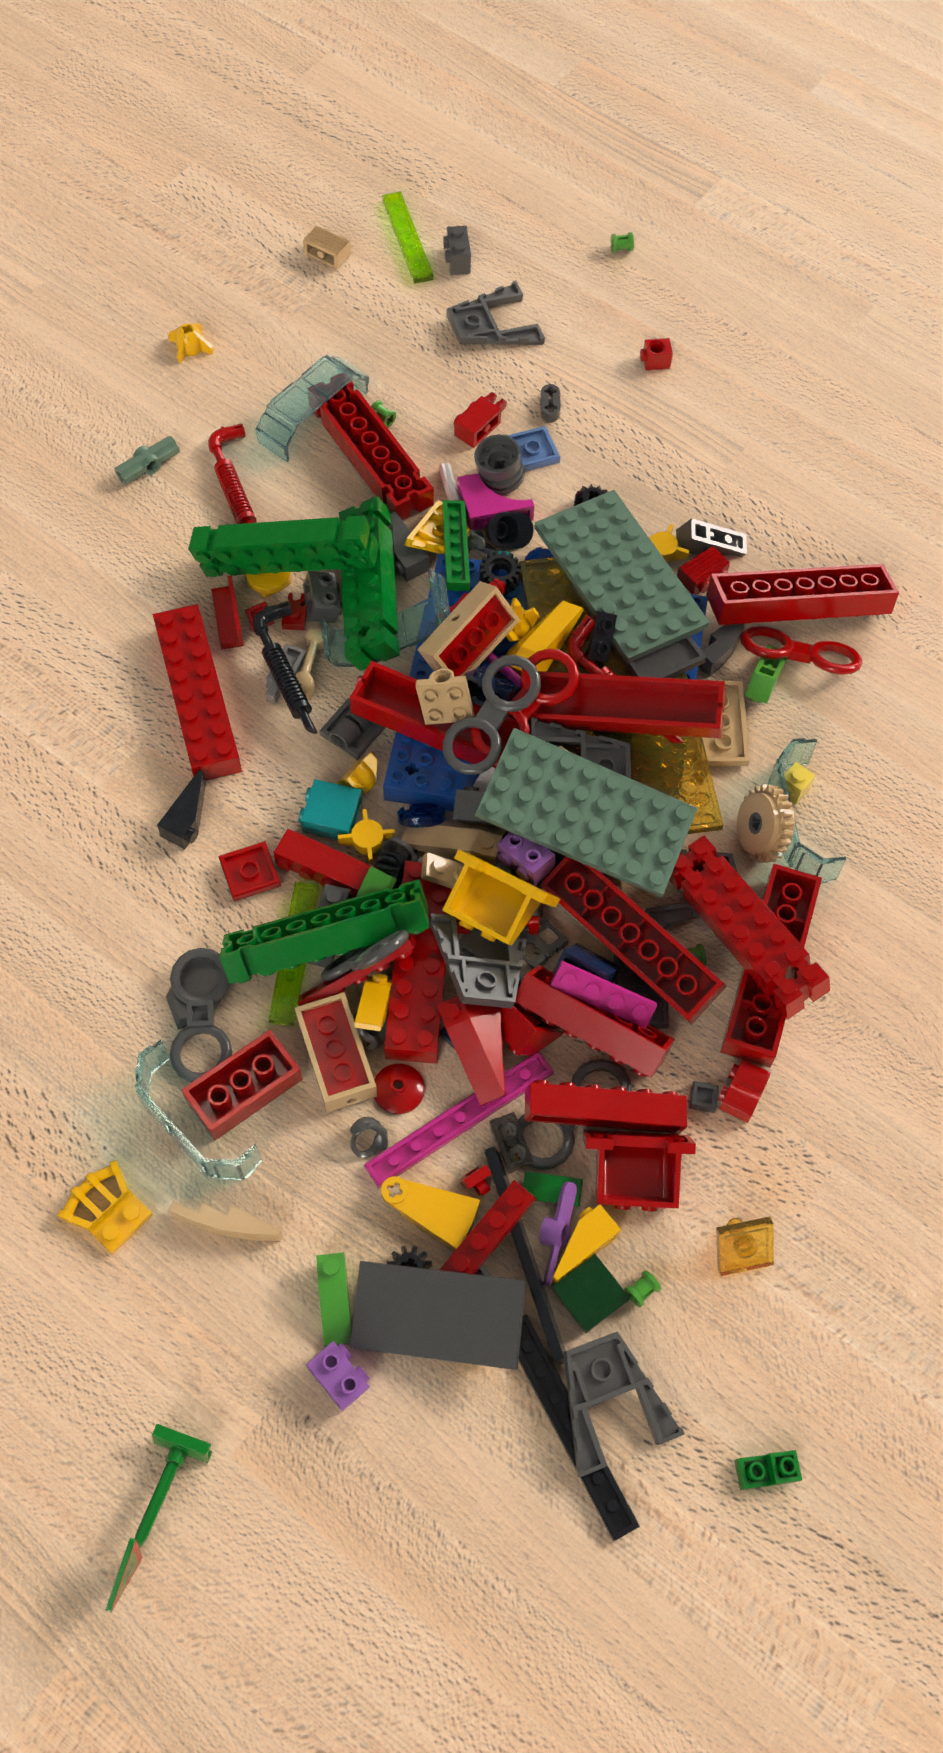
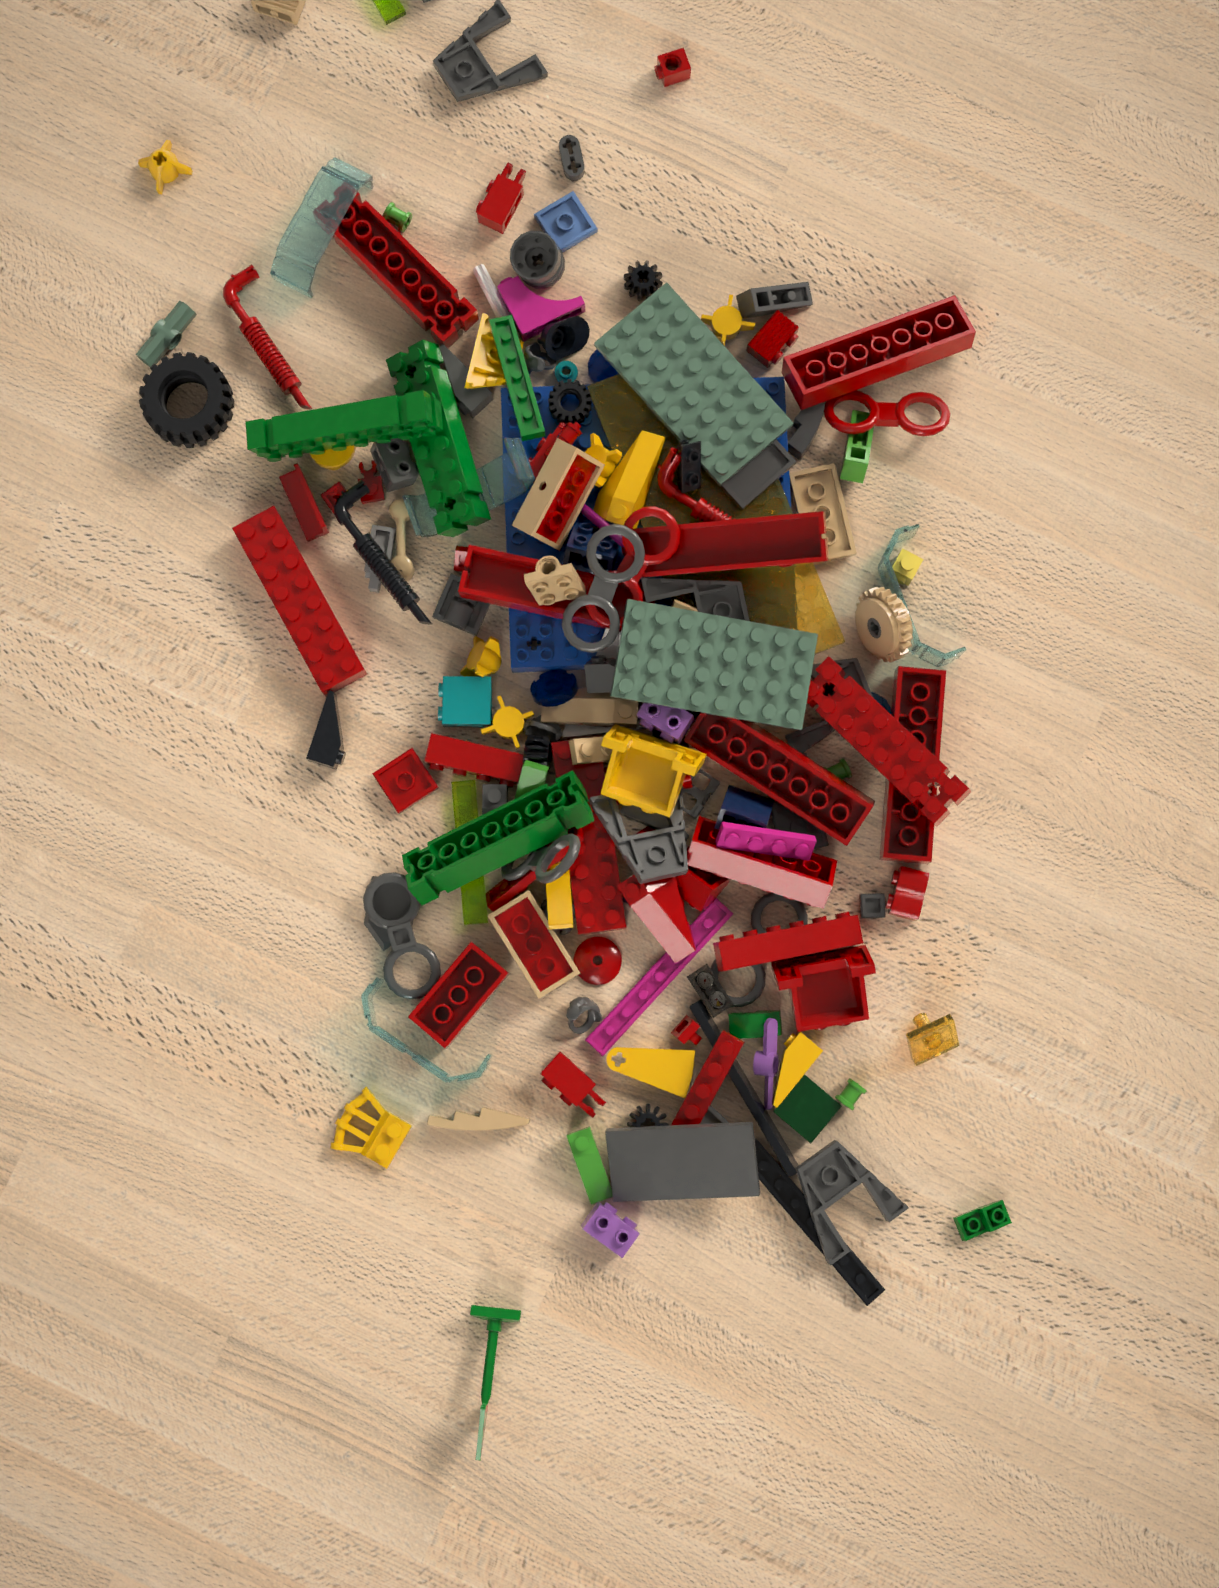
camera: 10 degrees left, 20 degrees up
none -> black tyre [139,352,234,448]
none -> red hinge [540,1051,606,1118]

